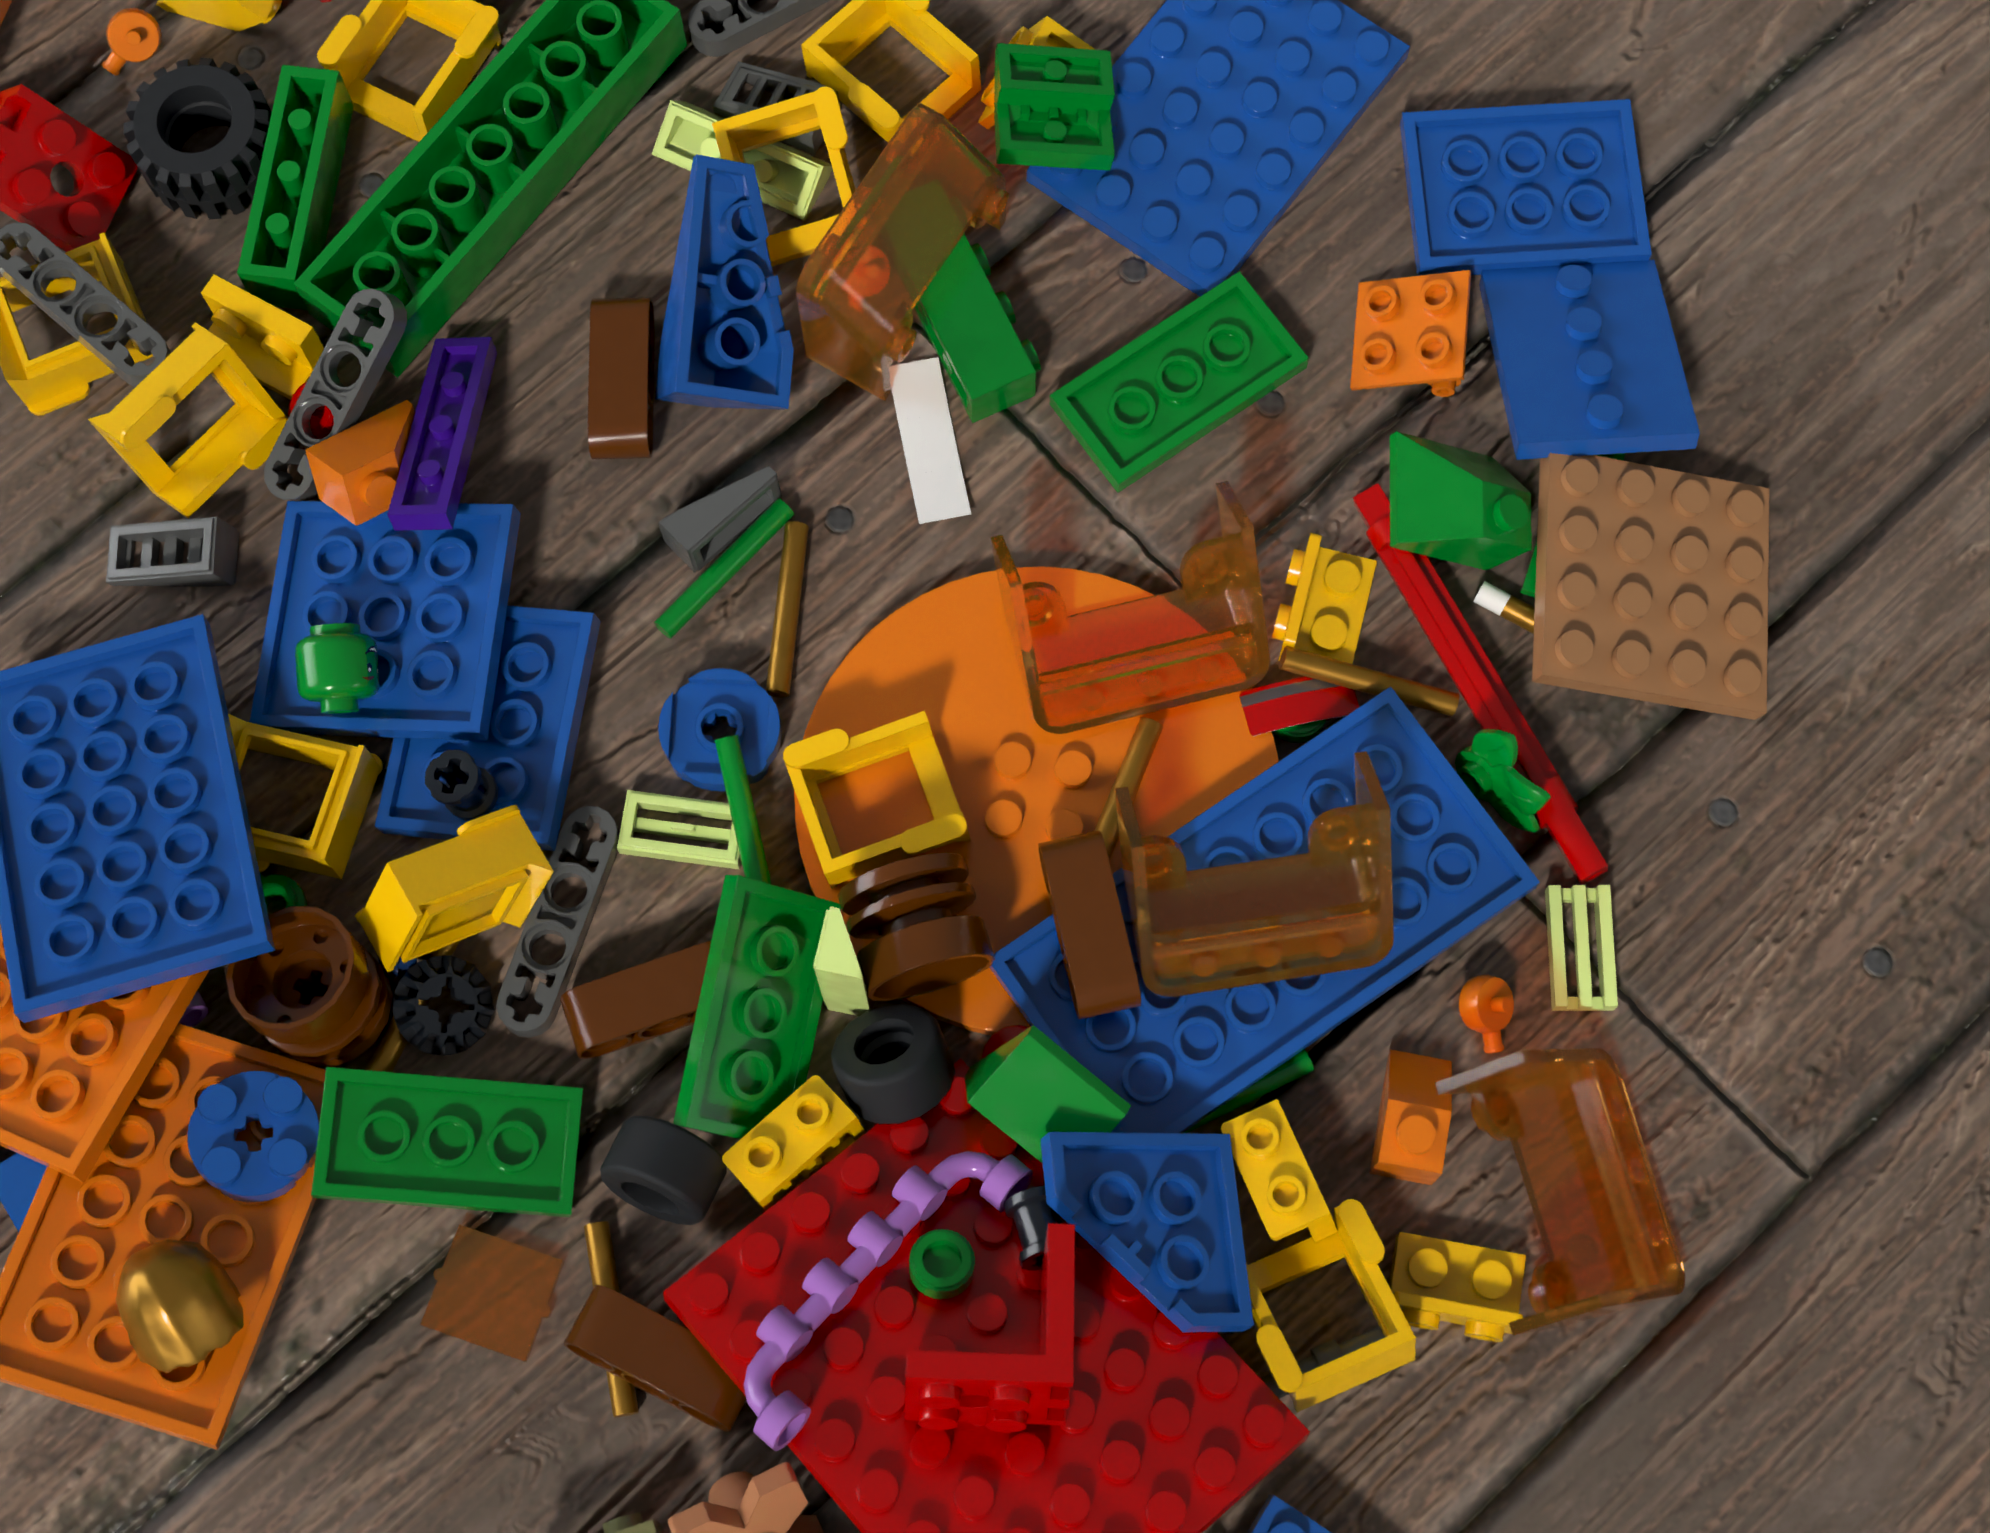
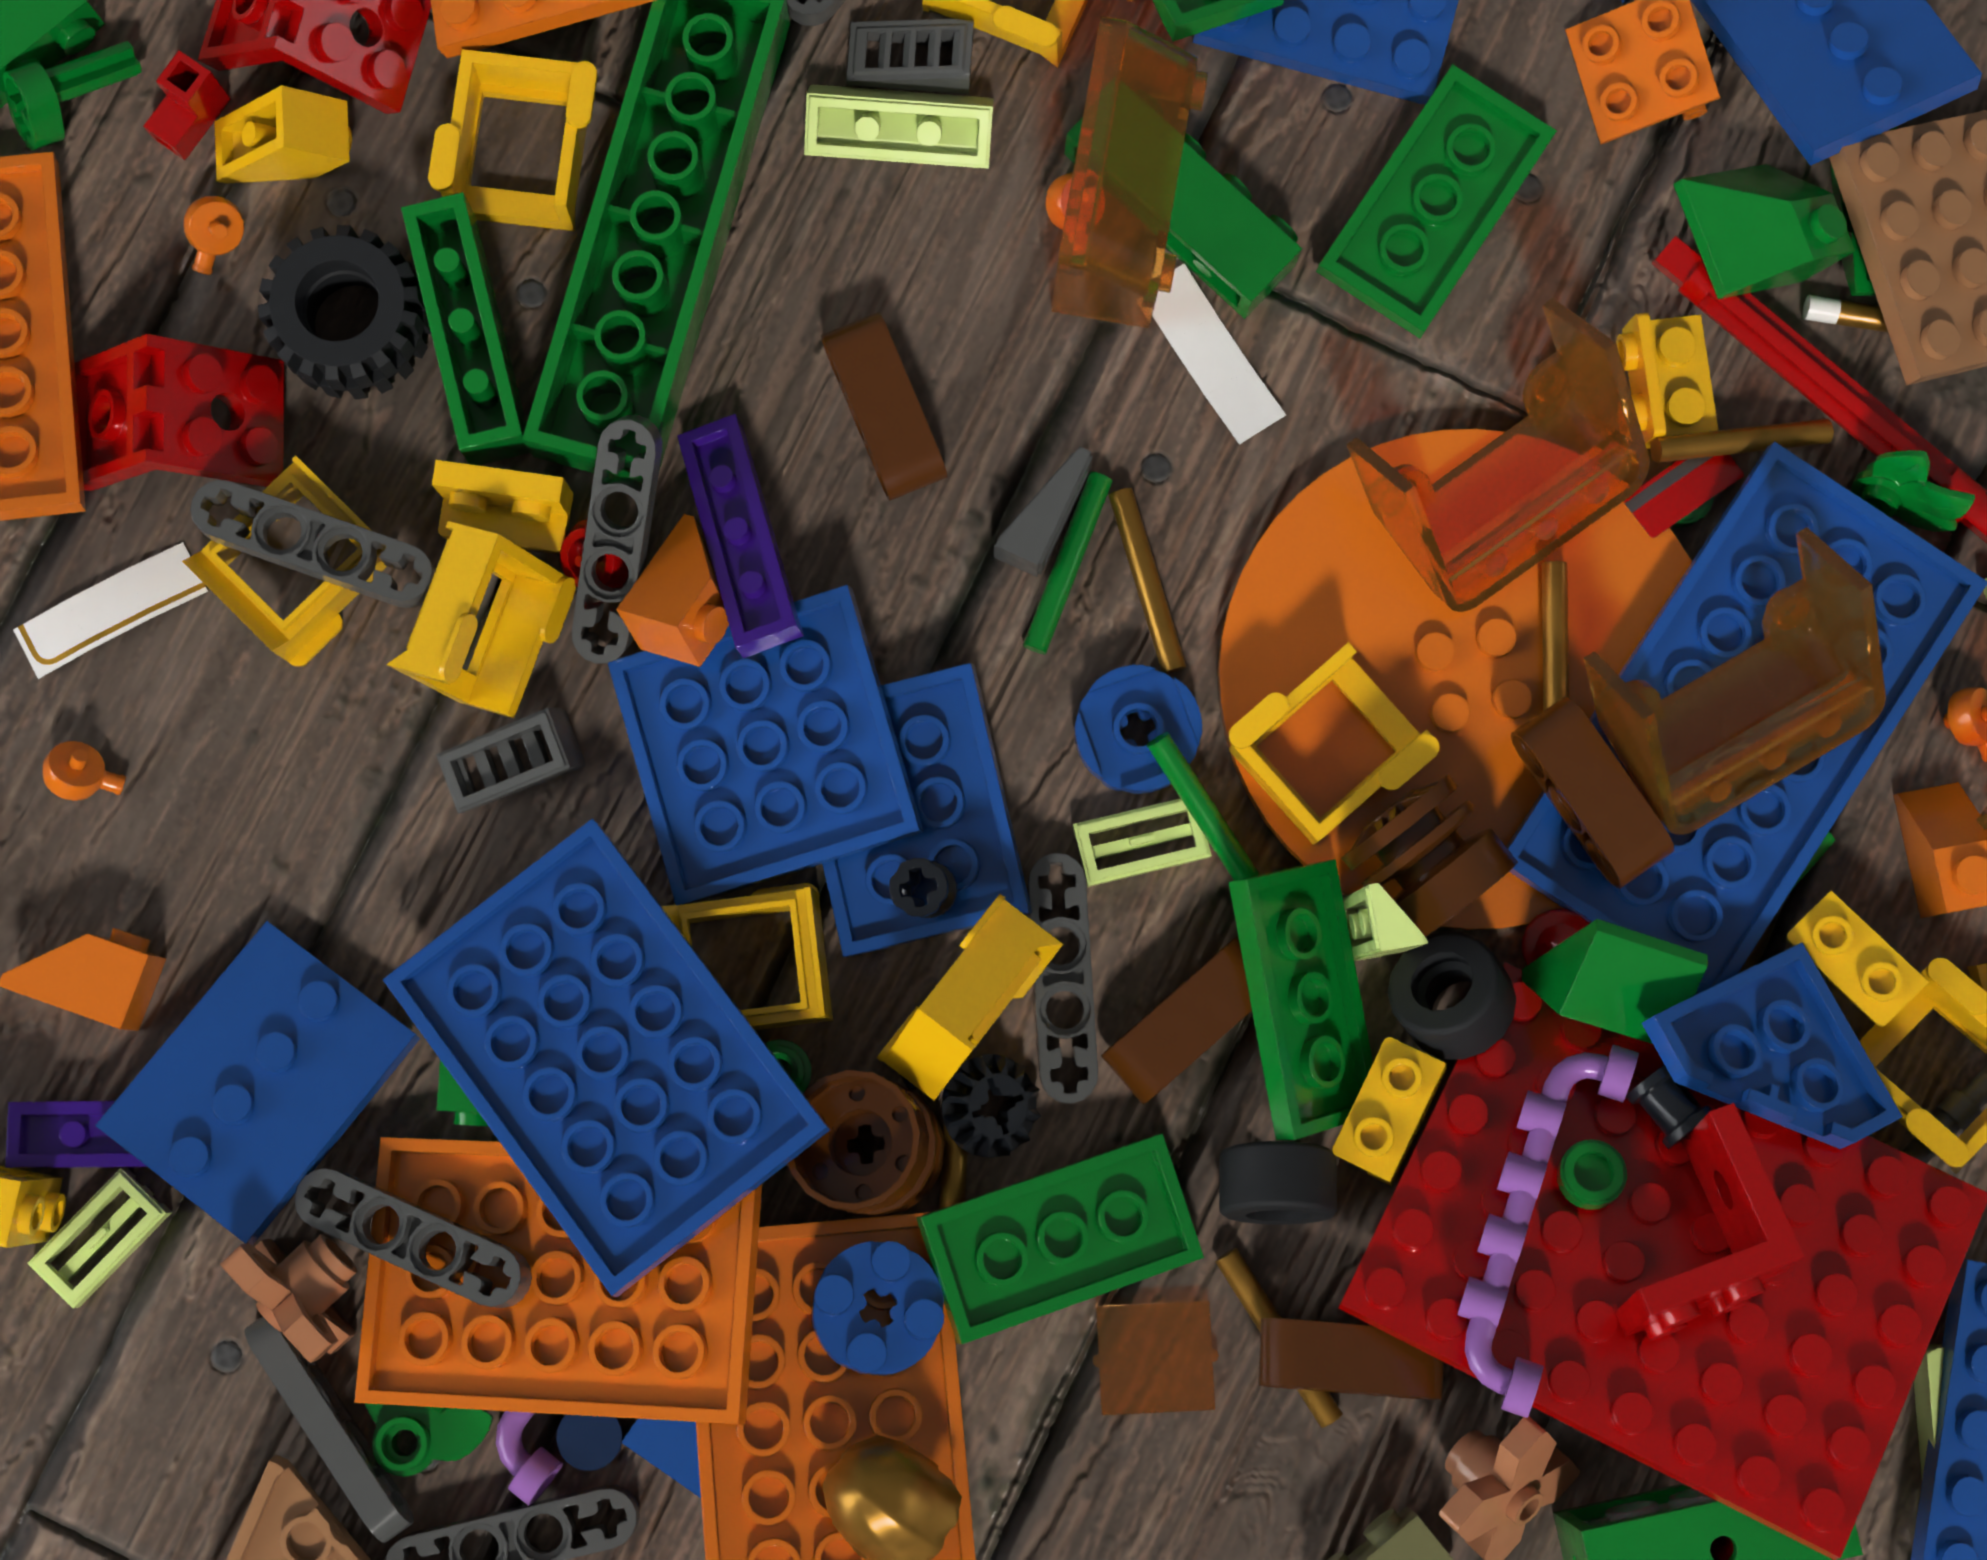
camera: 30 degrees left, 10 degrees up
green head [295,623,379,714] -> none
blue wedge [655,155,794,410] -> none
yellow piece [712,87,870,266] -> none

